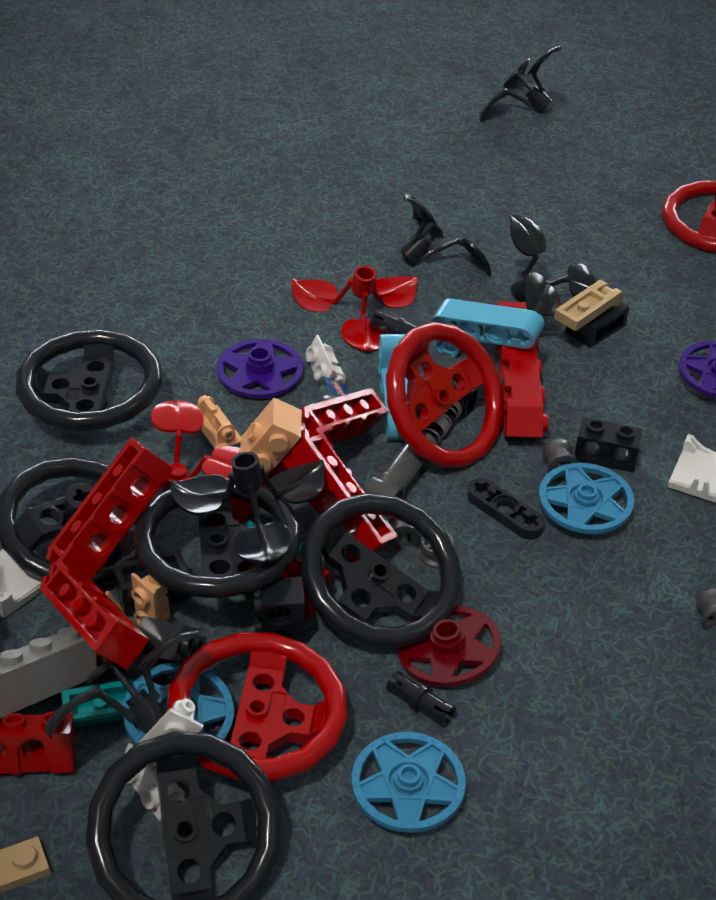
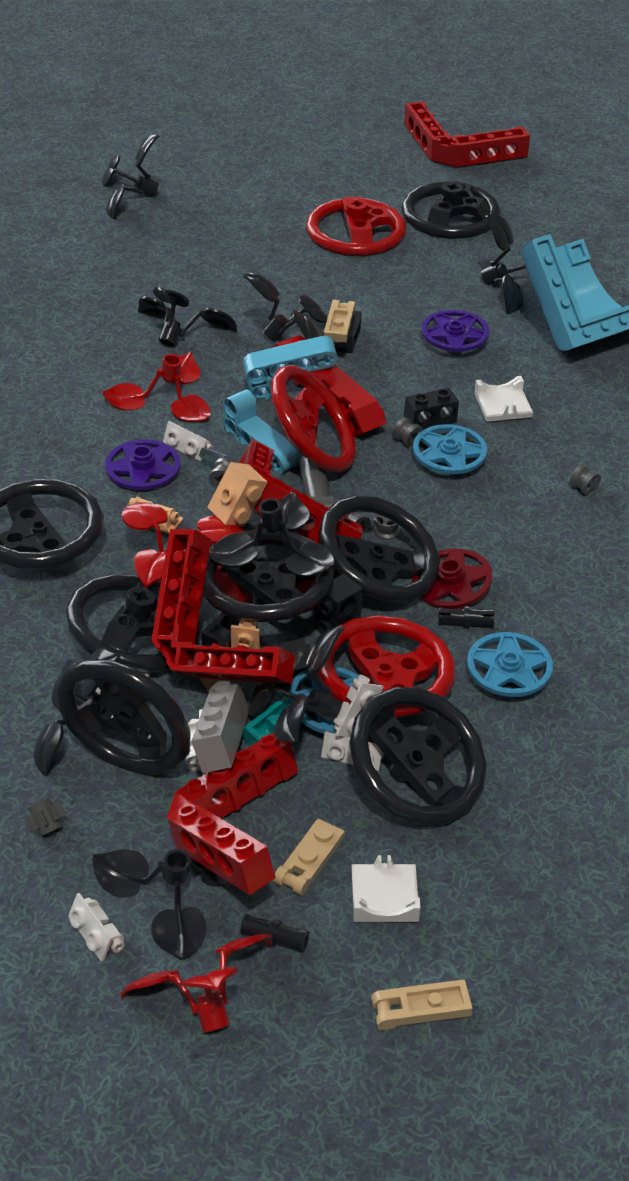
camera: 35 degrees left, 0 degrees up
black pin [369,309,419,334] -> none
black beam [467,478,545,540] -> none

